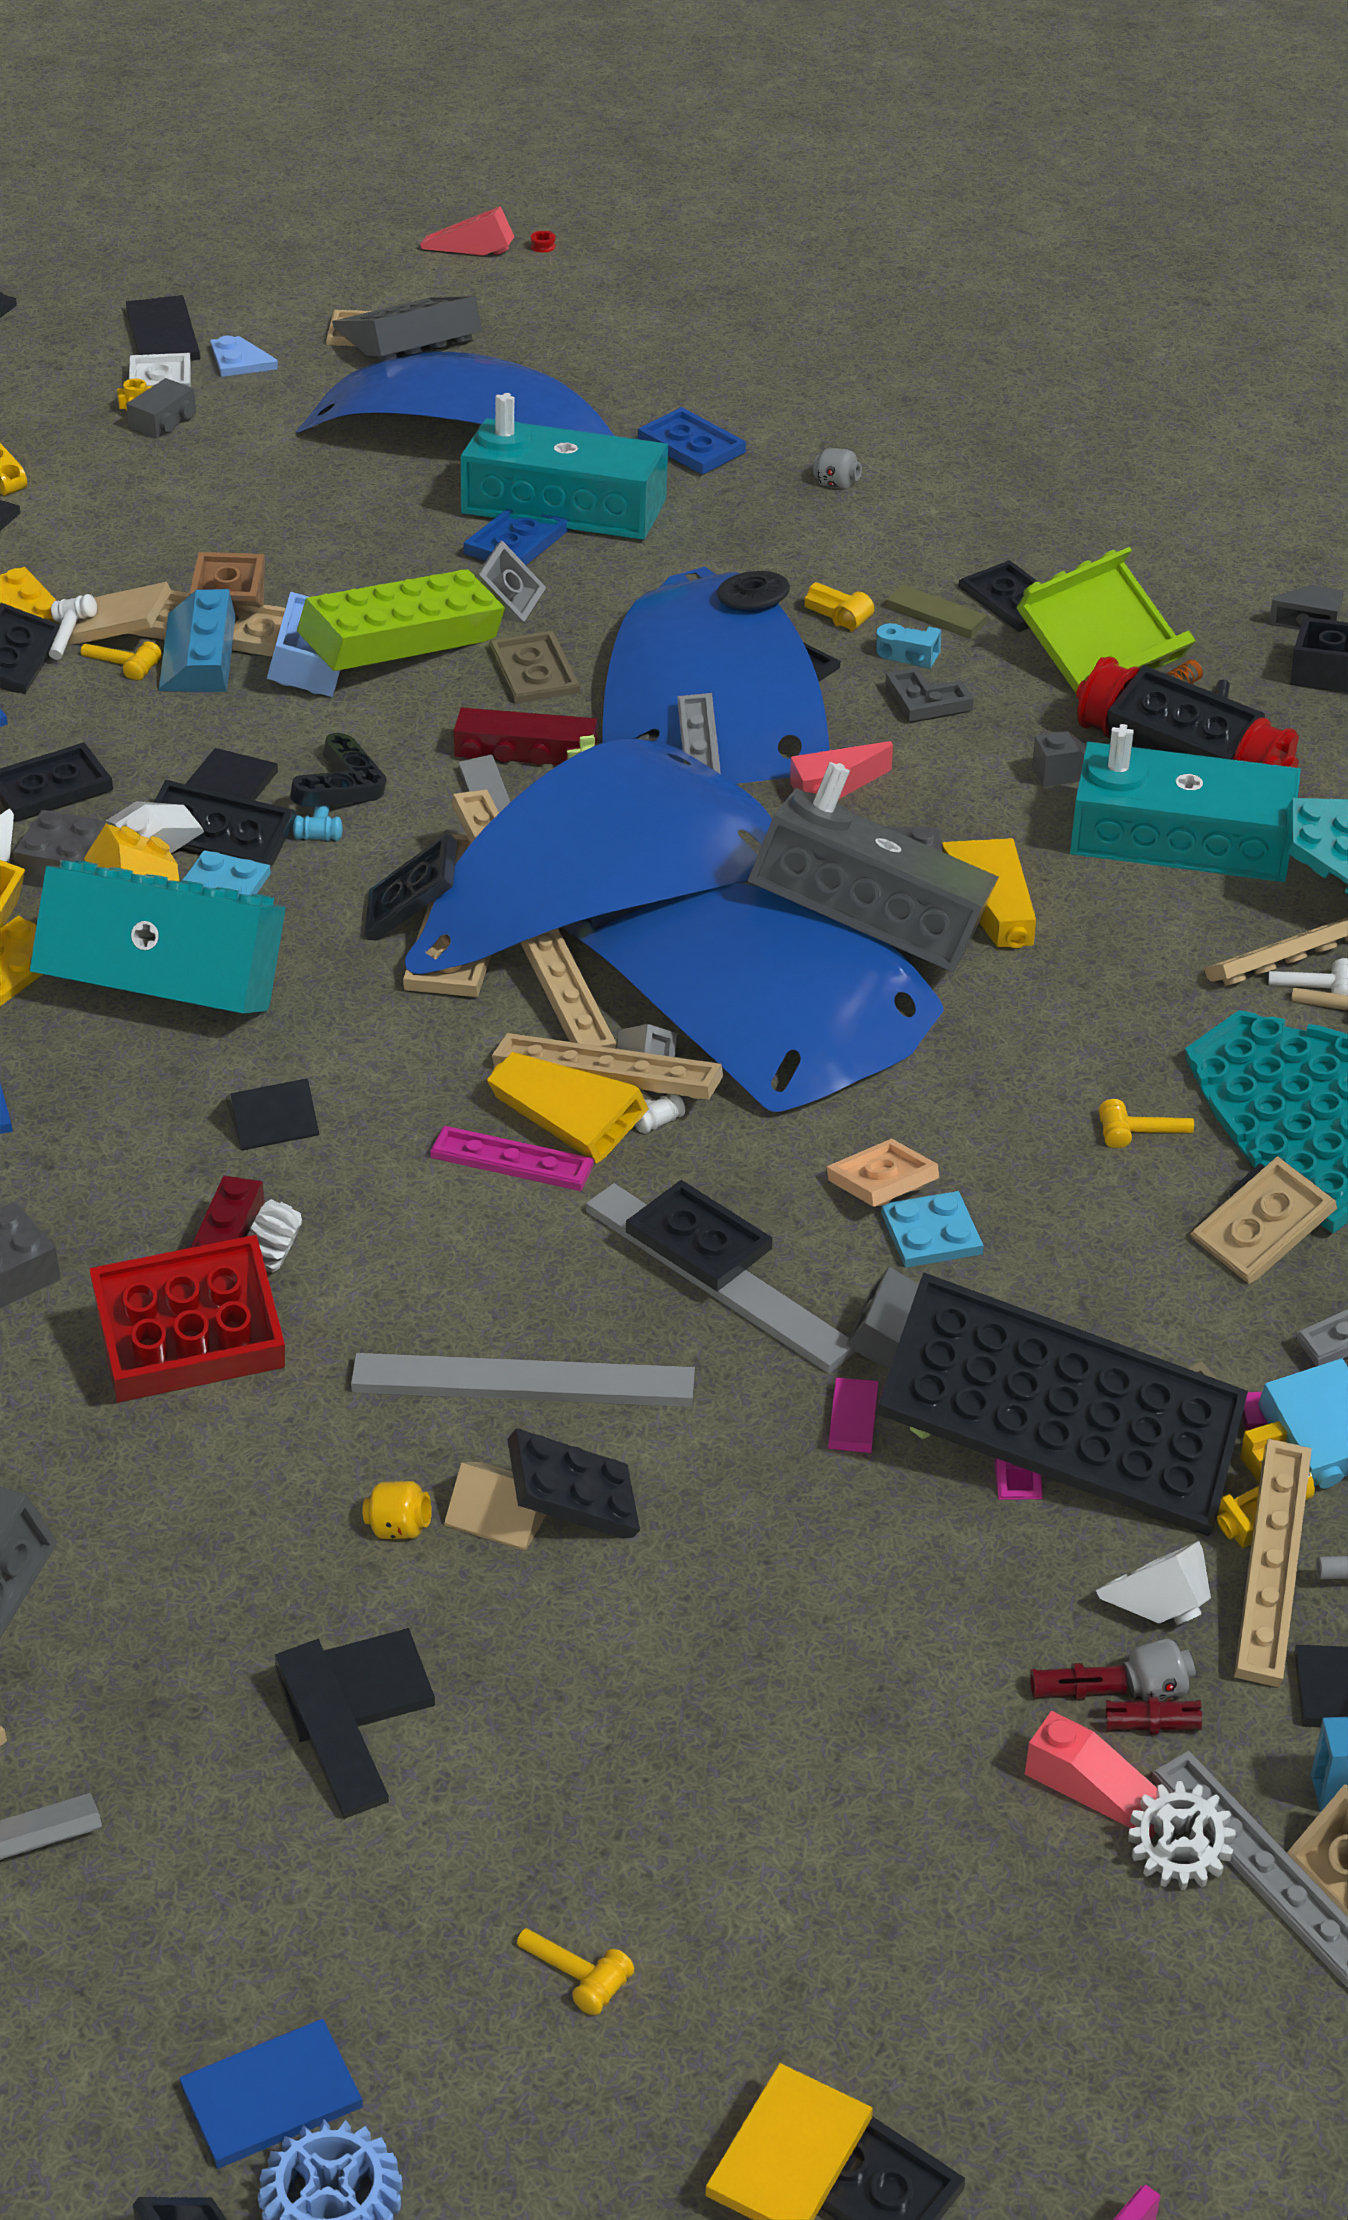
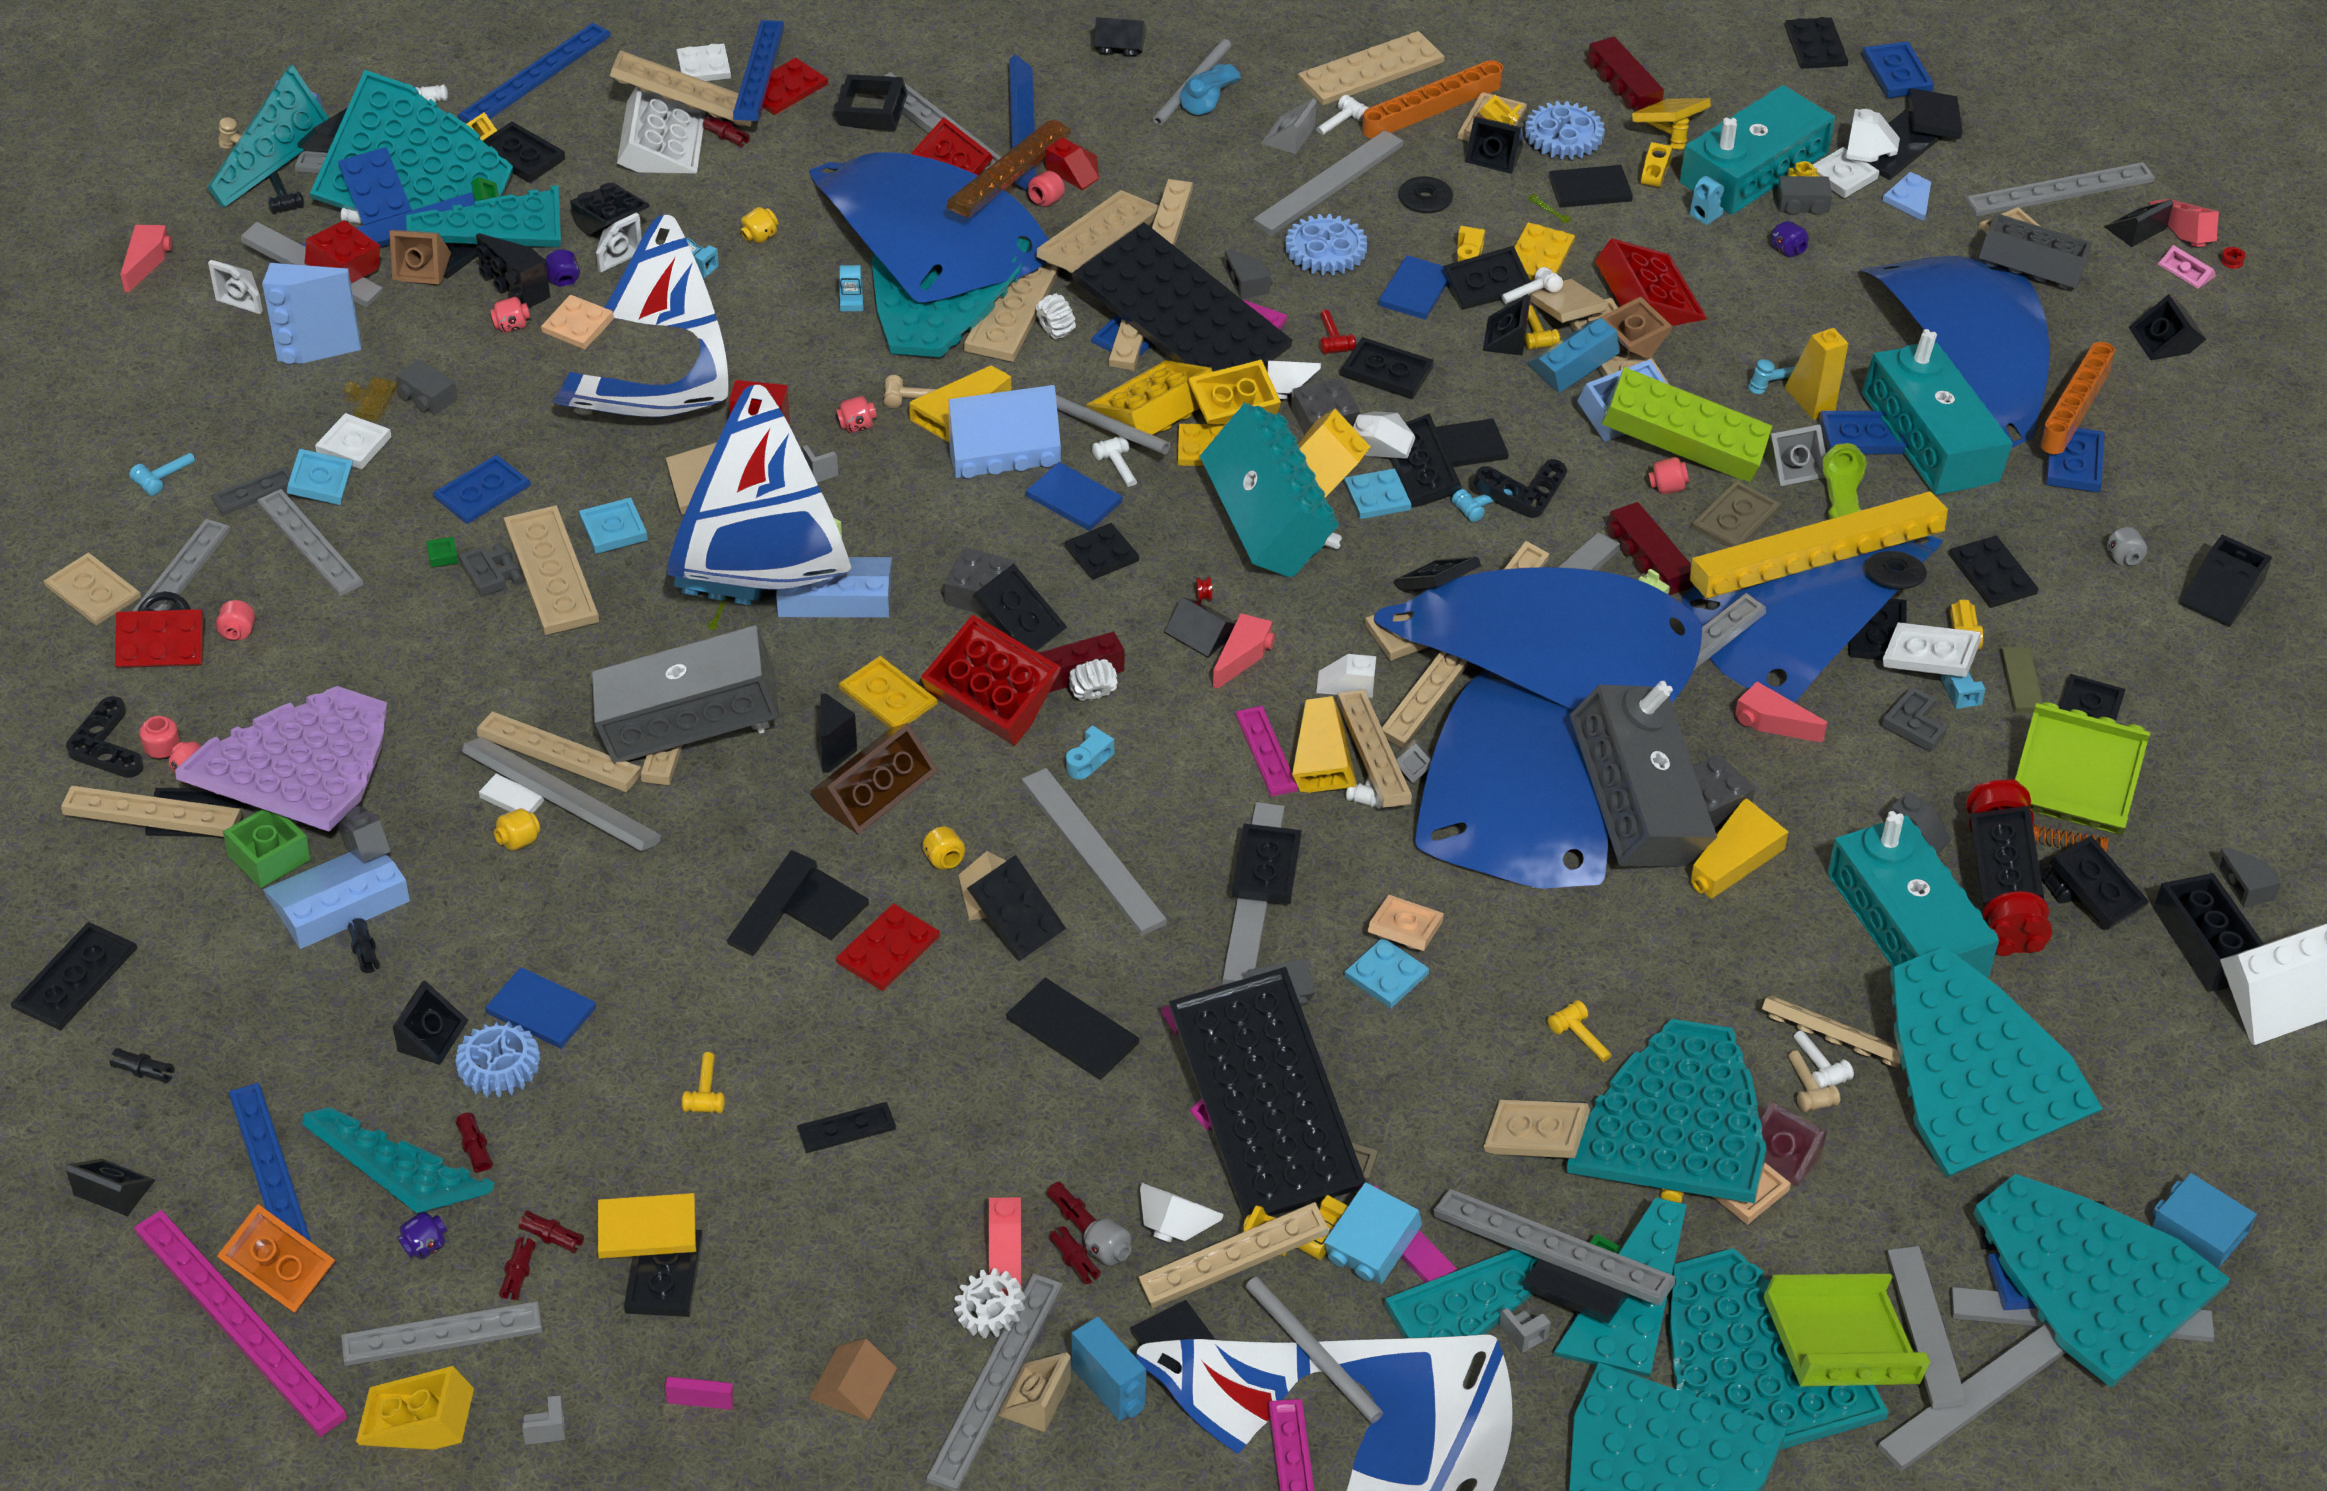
camera: 55 degrees right, 5 degrees up
none -> black tile [797,1102,896,1154]
none -> medium nougat slope [809,1338,897,1421]
none -> reddish brown slope [811,723,939,835]
none -> black slope [820,694,857,773]
none -> red plate [836,903,940,991]
none -> yellow tile [838,656,938,728]
none -> black tile [973,564,1067,652]
none -> black tile [1006,977,1139,1080]
none -> black plate [1065,523,1139,580]
none -> medium azure leg [1066,725,1115,780]
none -> red bush [1196,577,1212,602]
none -> coral slope [1213,613,1275,688]
none -> white slope [1316,654,1376,698]
none -> black slope [1483,294,1530,356]
none -> red slope [1595,238,1707,326]
none -> coral head [1649,457,1689,494]
none -> teal piece [1680,85,1835,215]
none -> medium azure leg [1690,176,1724,225]
none -> yellow brick [1690,491,1948,599]
none -> medium azure piece [1748,359,1795,394]
none -> dark purple head [1771,221,1809,257]
none -> yellow slope [1785,328,1849,420]
none -> lime hair [1822,443,1867,519]
none -> white slope [1846,109,1900,162]
none -> blue plate [1862,41,1934,98]
none -> white plate [1883,623,1981,677]
none -> black tile [1908,88,1963,139]
none -> black plate [1948,535,2039,608]
none -> light grey tile [1965,162,2155,217]
none -> orange beam [2041,342,2115,454]
none -> black plate [2049,835,2150,930]
none -> black slope [2104,199,2173,247]
none -> black slope [2129,294,2207,361]
none -> bright pink slope [2158,245,2216,289]
none -> black slope [2180,534,2272,627]

